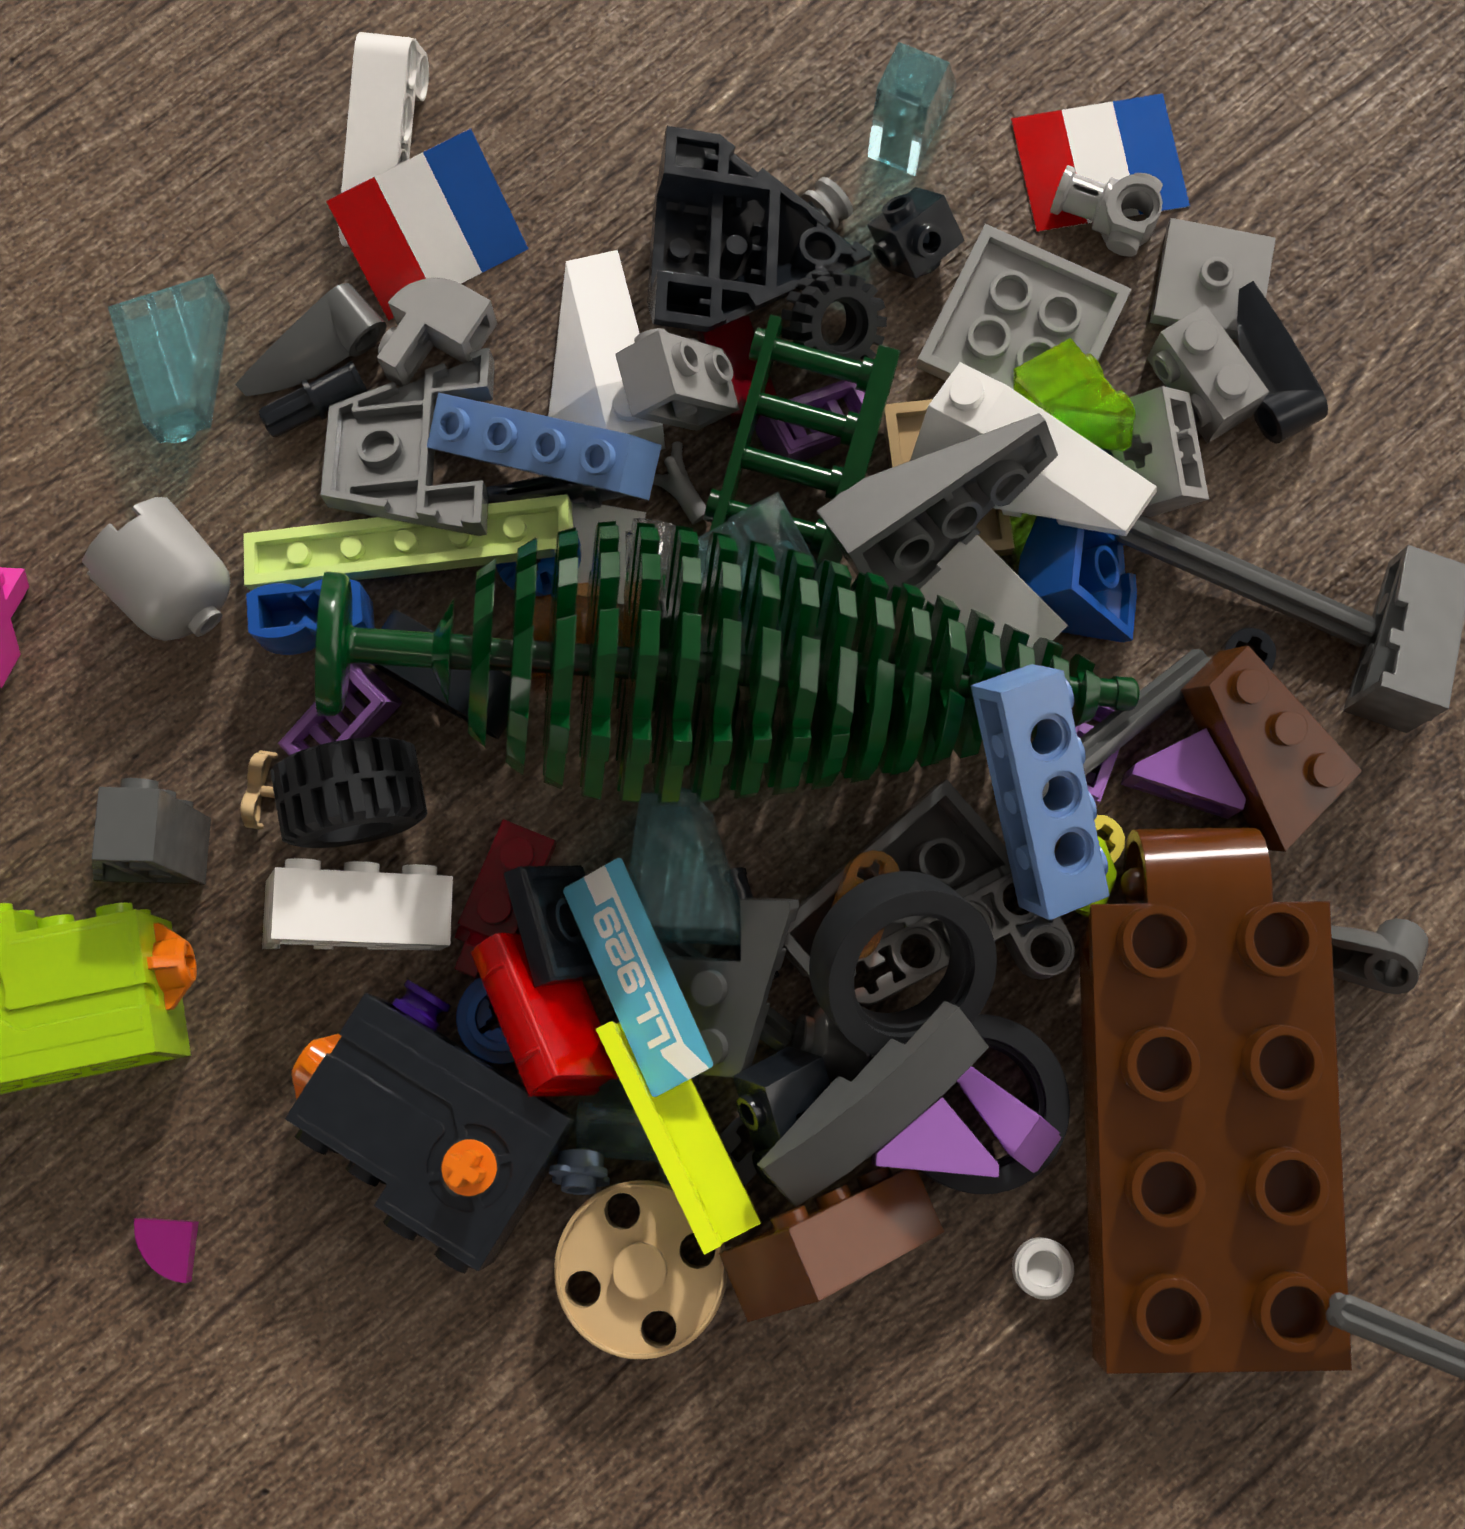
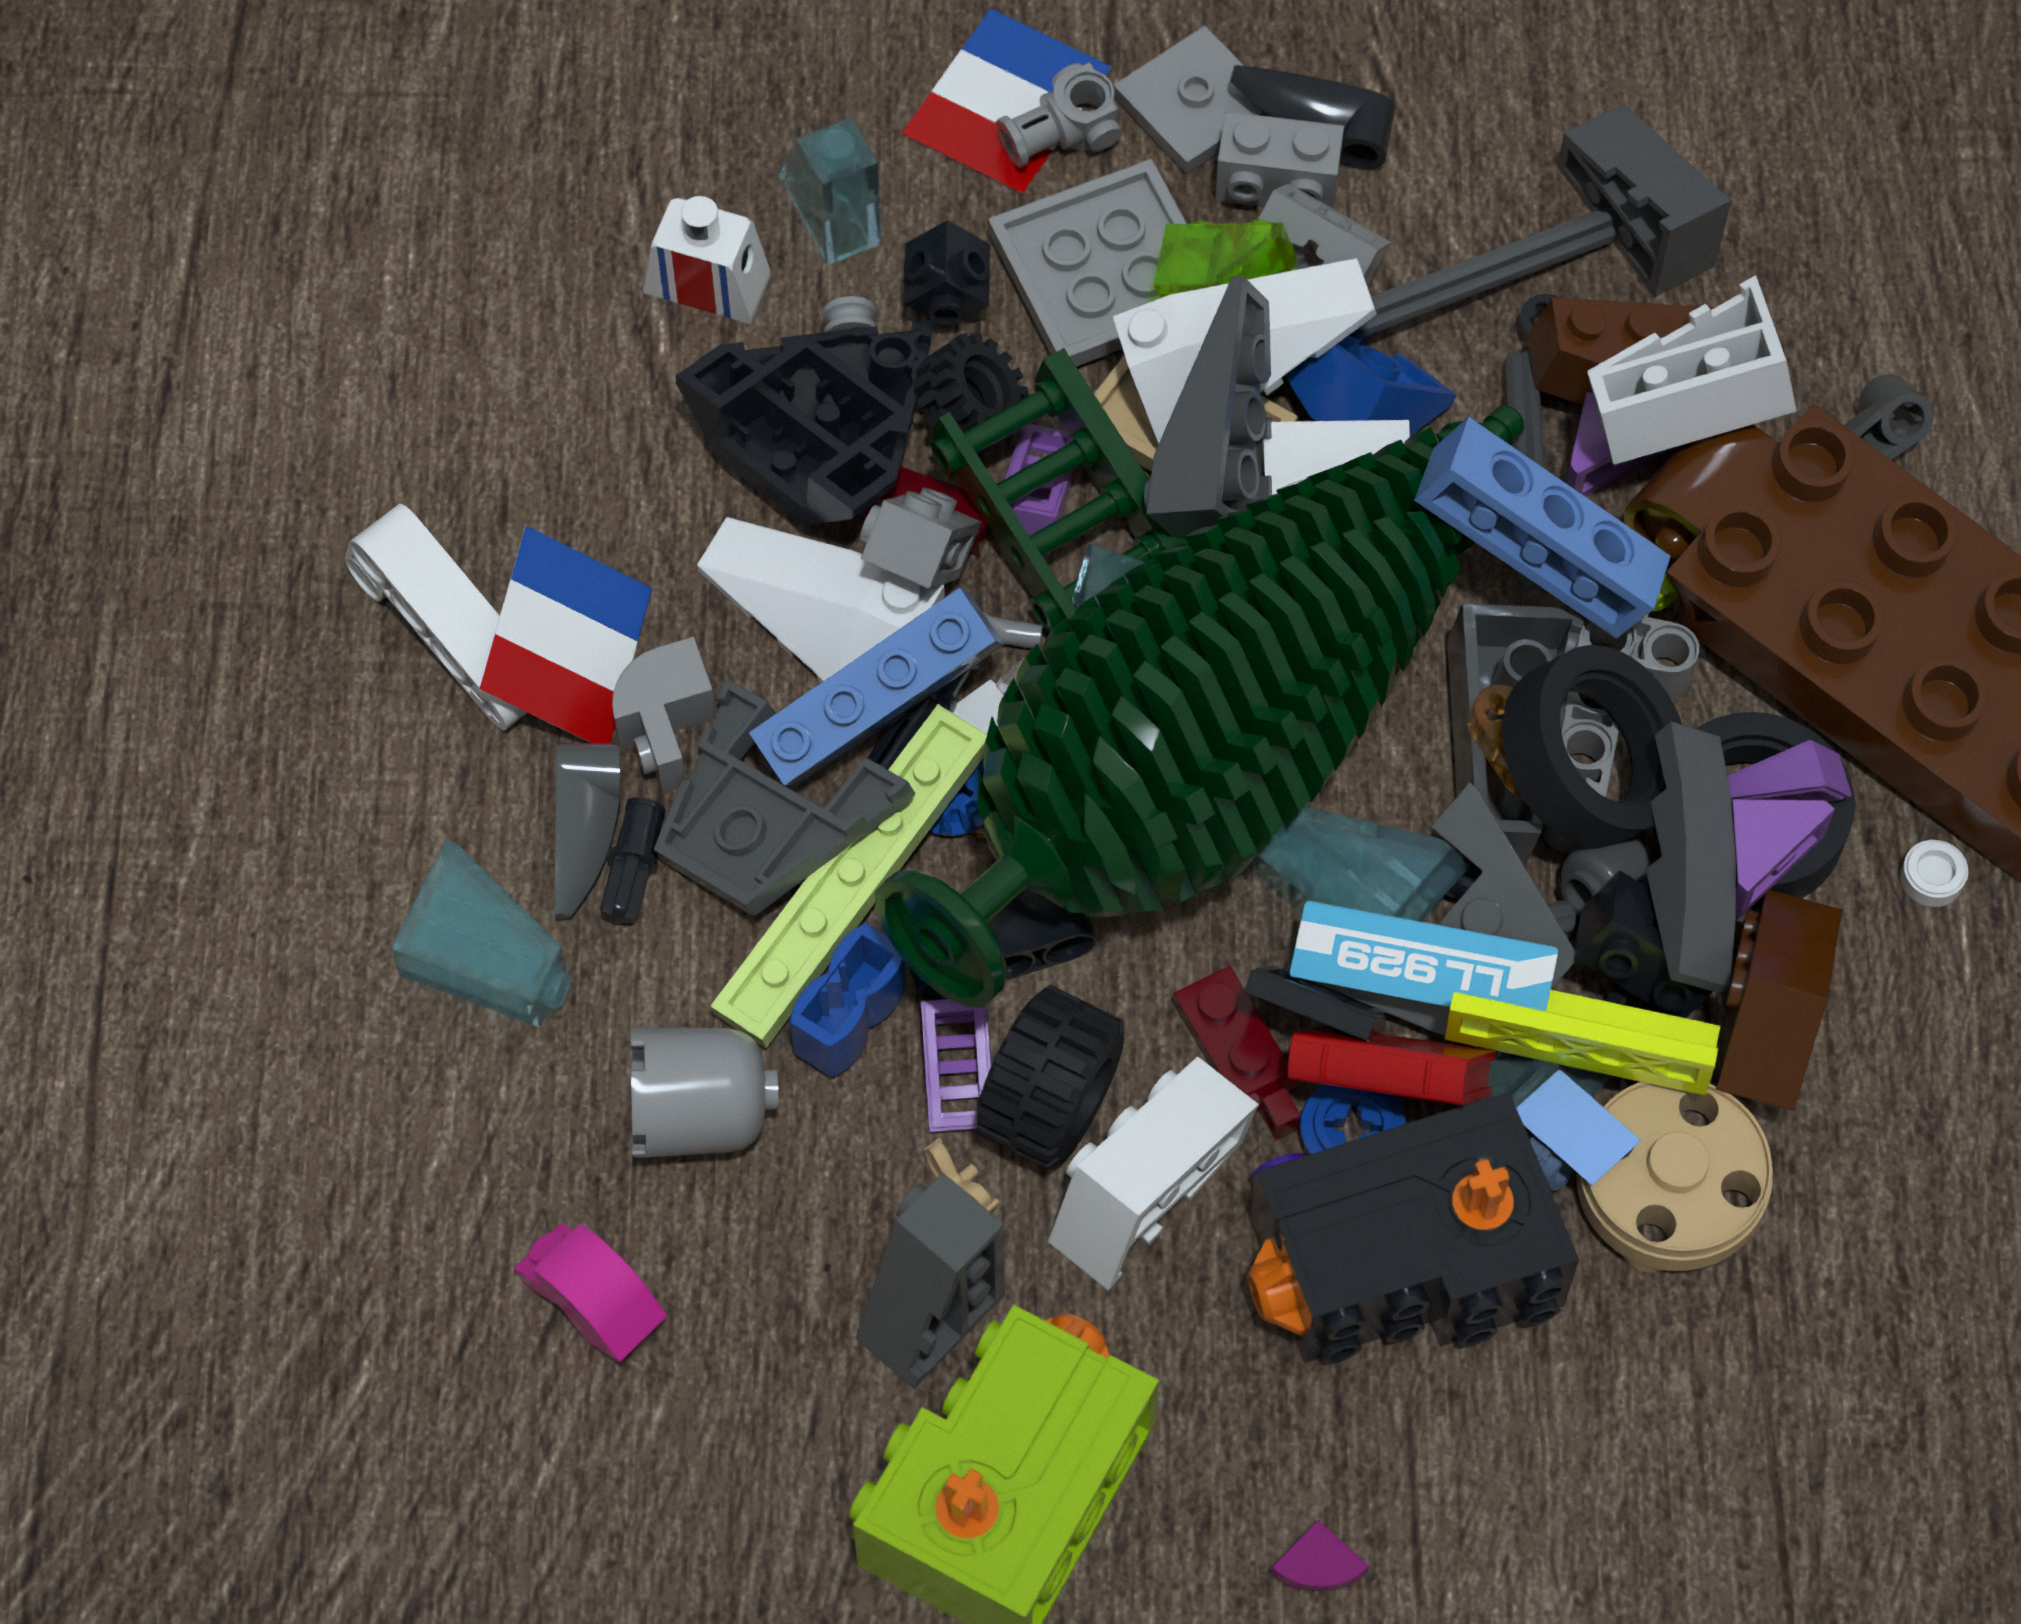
camera: 50 degrees left, 15 degrees down
none -> white torso [643,196,771,324]
none -> light blue sticker [1517,1069,1641,1185]
none -> white wedge [1587,275,1797,465]

